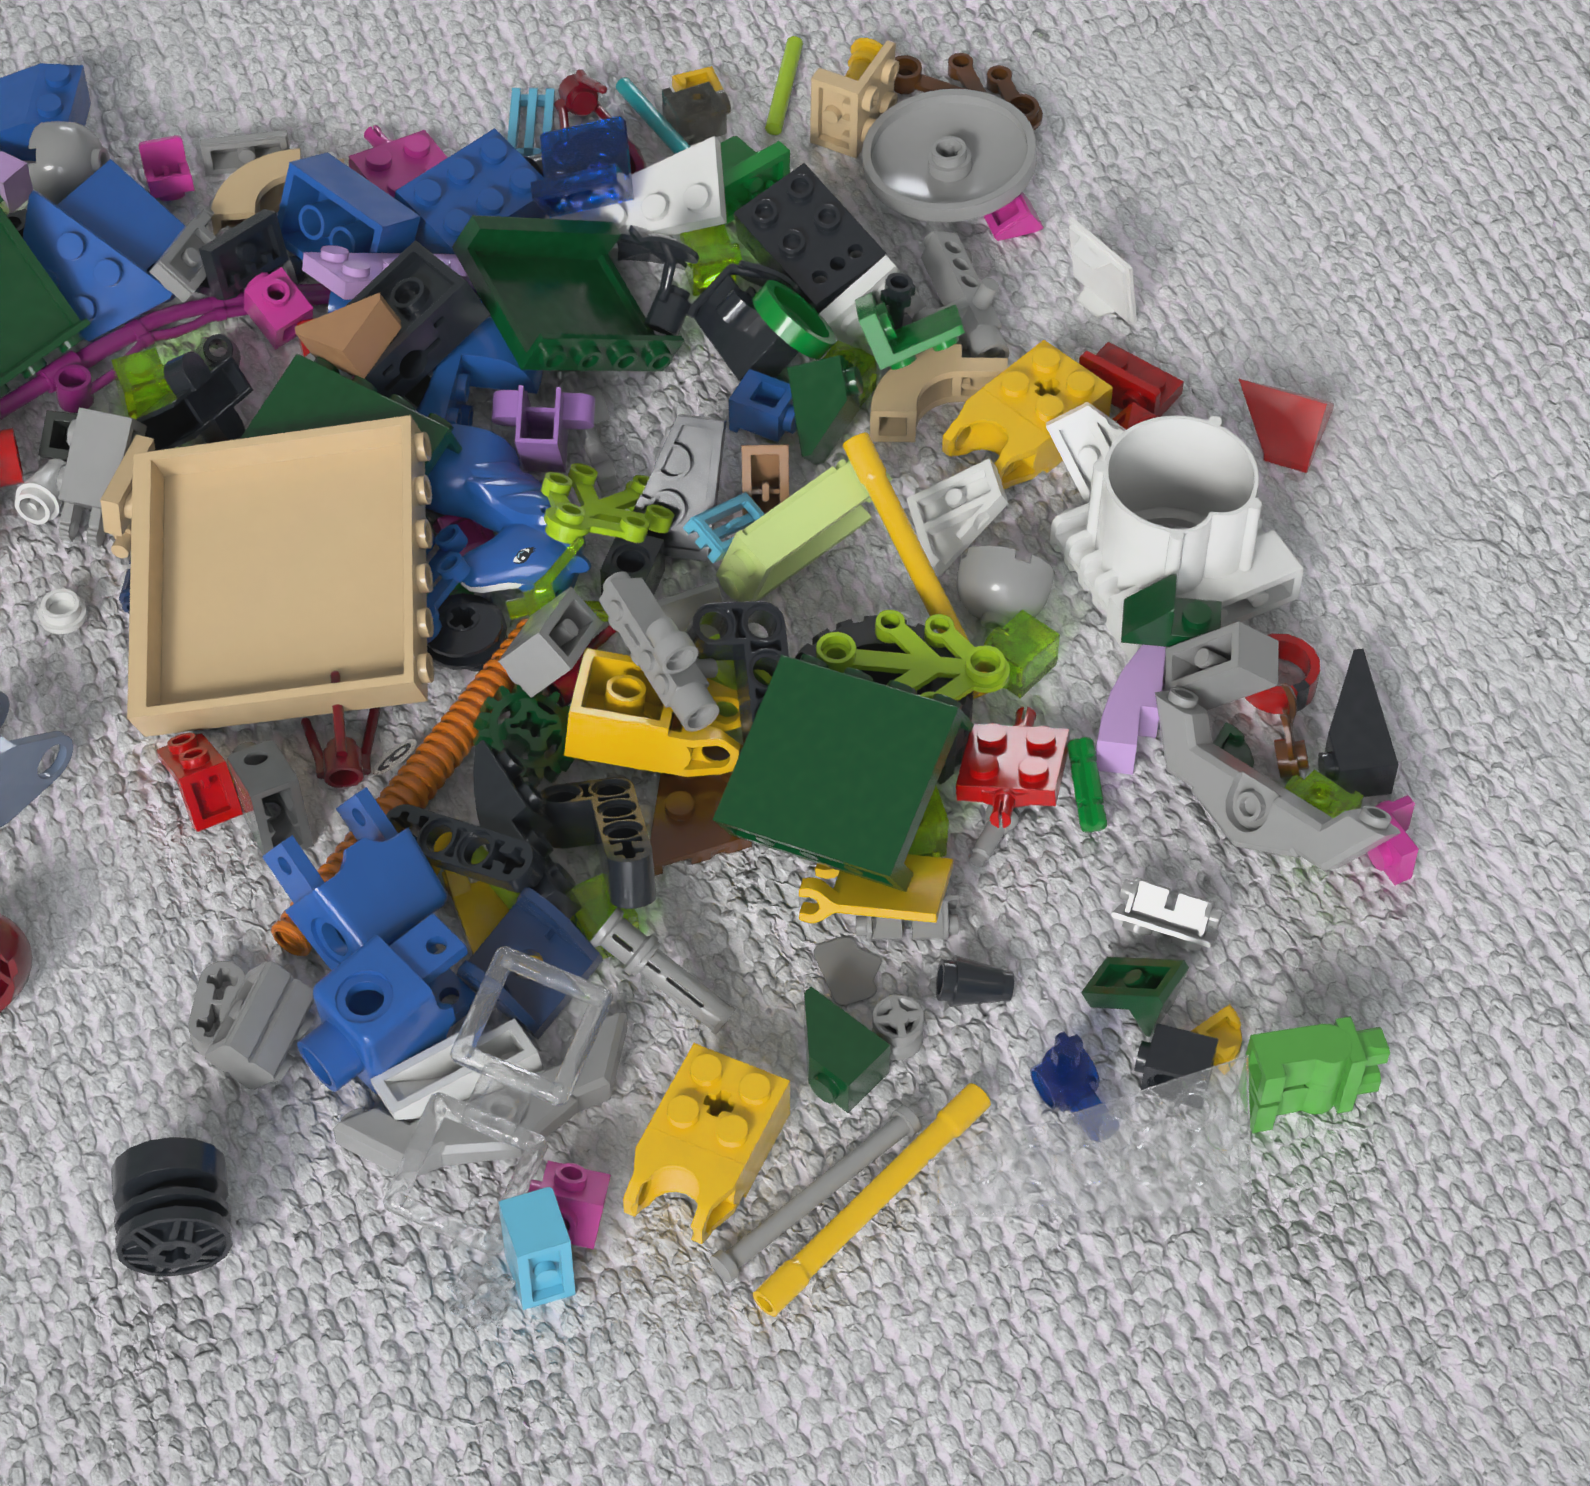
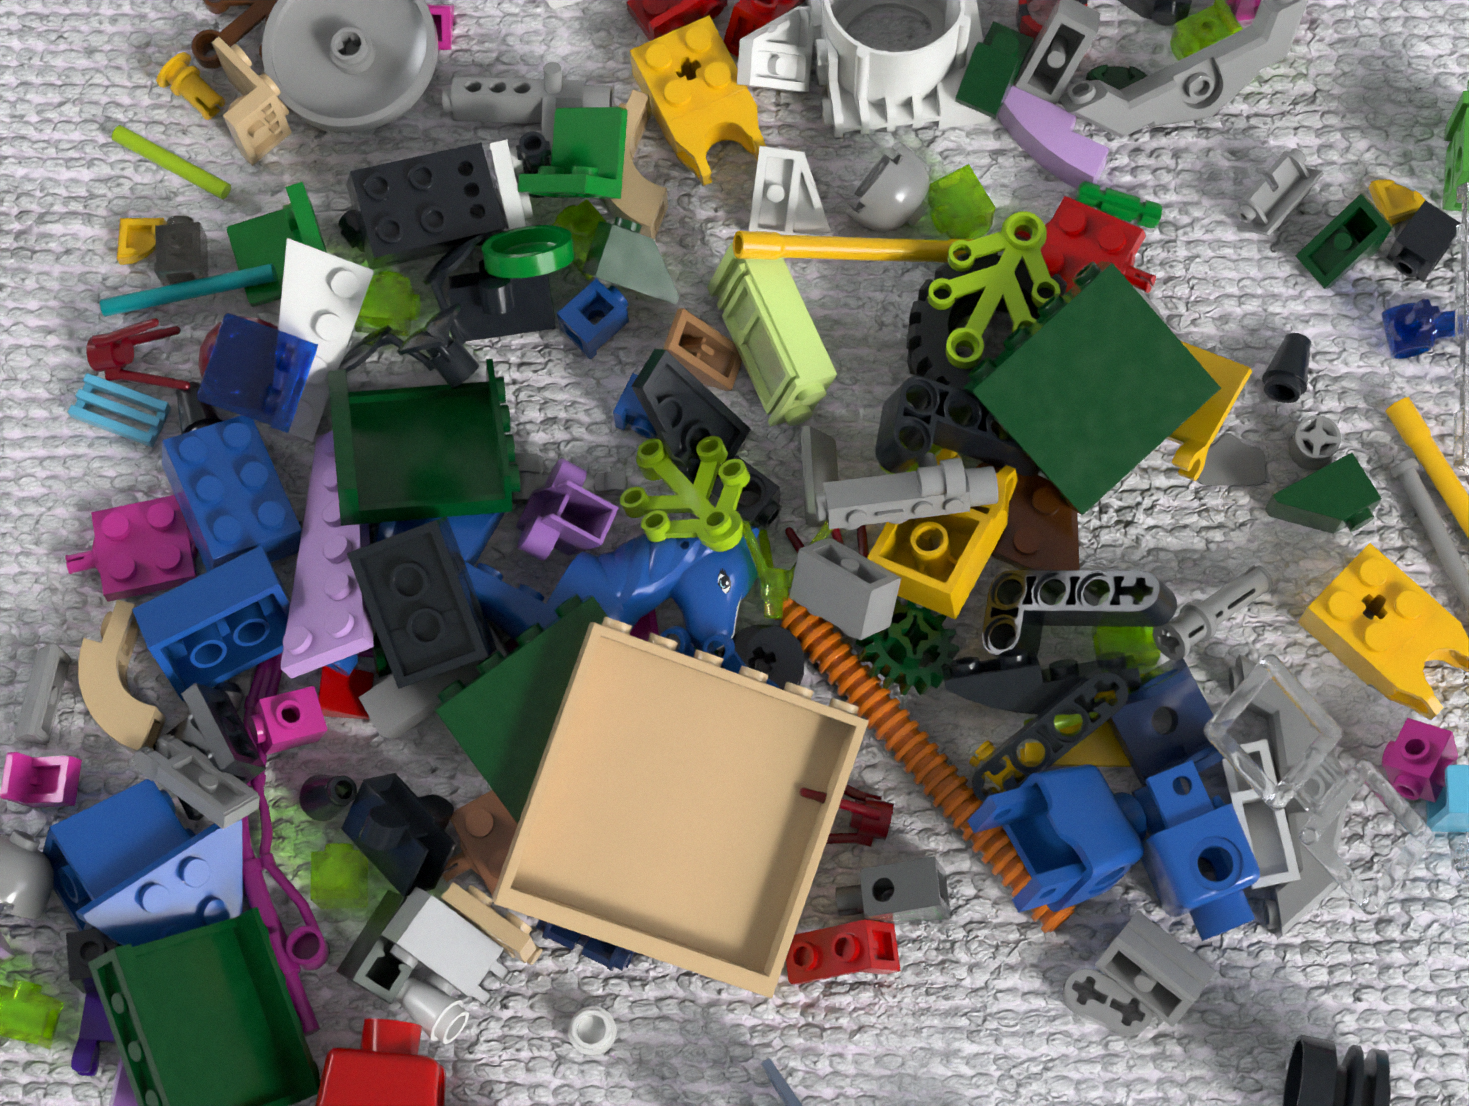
camera: 65 degrees left, 20 degrees up
medium nougat slope [295,293,402,379] -> none
clear sticker [372,739,417,775] -> none
medium azure tile [683,492,764,563] -> none
reddish brown plate [1274,683,1309,782] -> none

